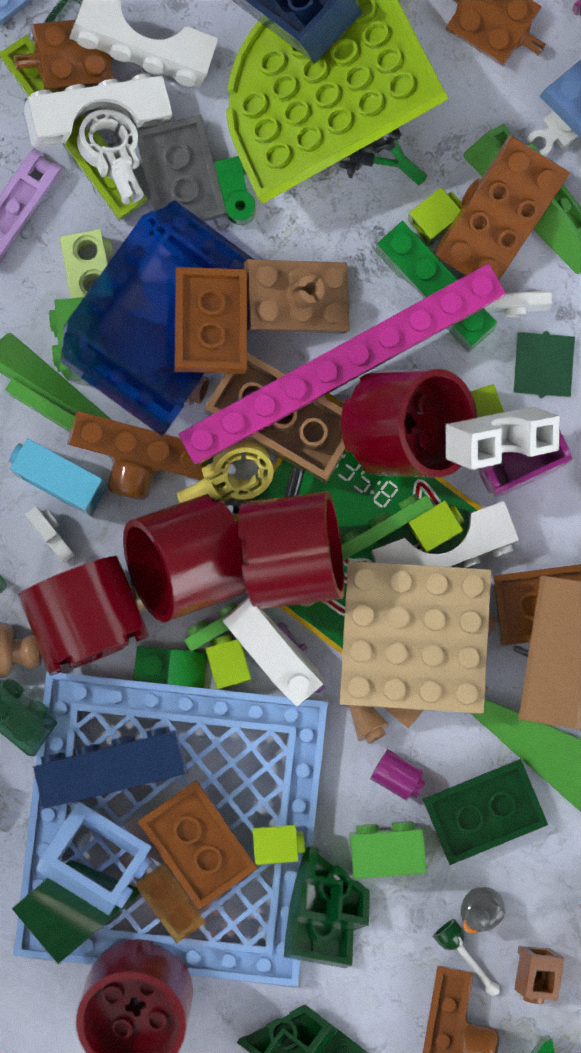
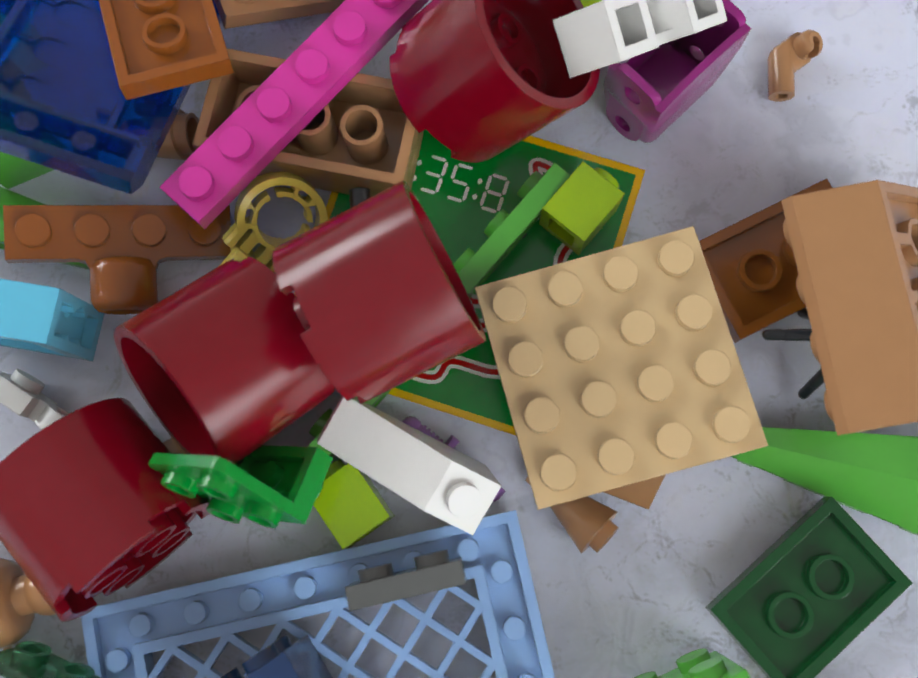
camera: 15 degrees left, 5 degrees down
green slope [133,646,207,688] -> none
magenta brick [370,749,427,801] -> none
white arch [371,501,519,568] -> none
none -> green bracket [148,445,333,528]
none -> dark grey plate [345,550,467,611]

